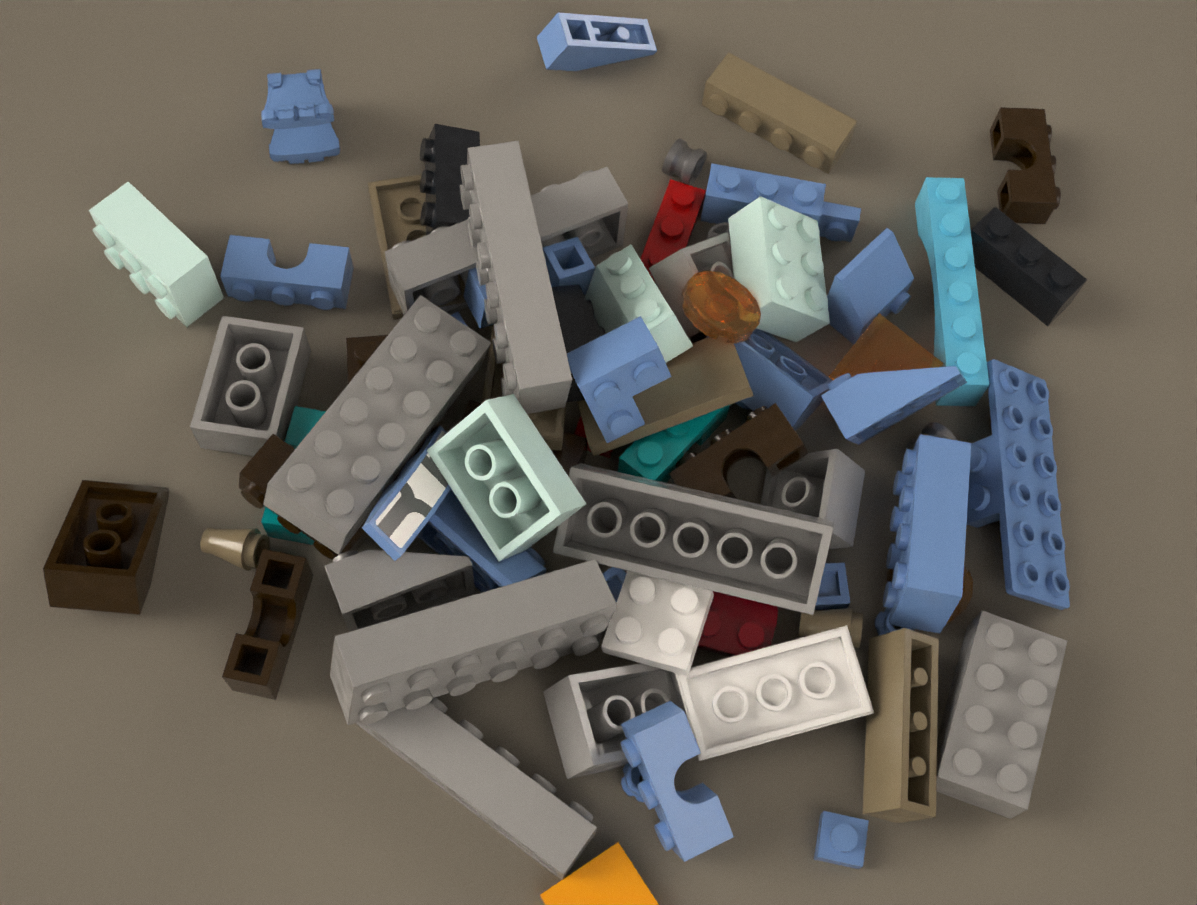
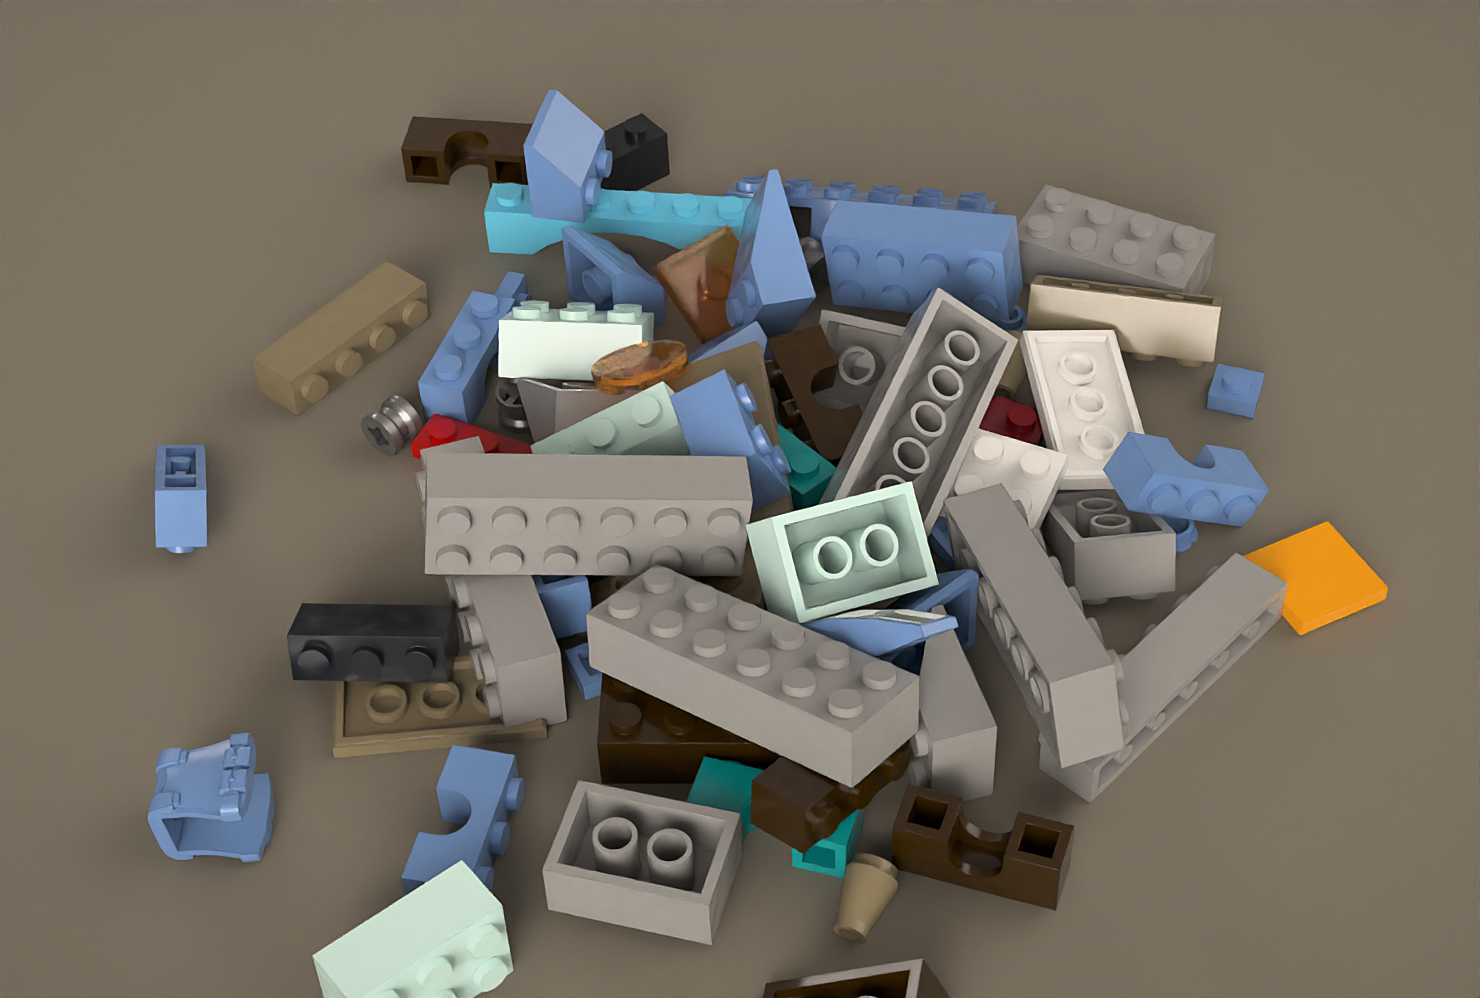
camera: 75 degrees left, 20 degrees down
none -> medium blue slope [523,89,612,223]

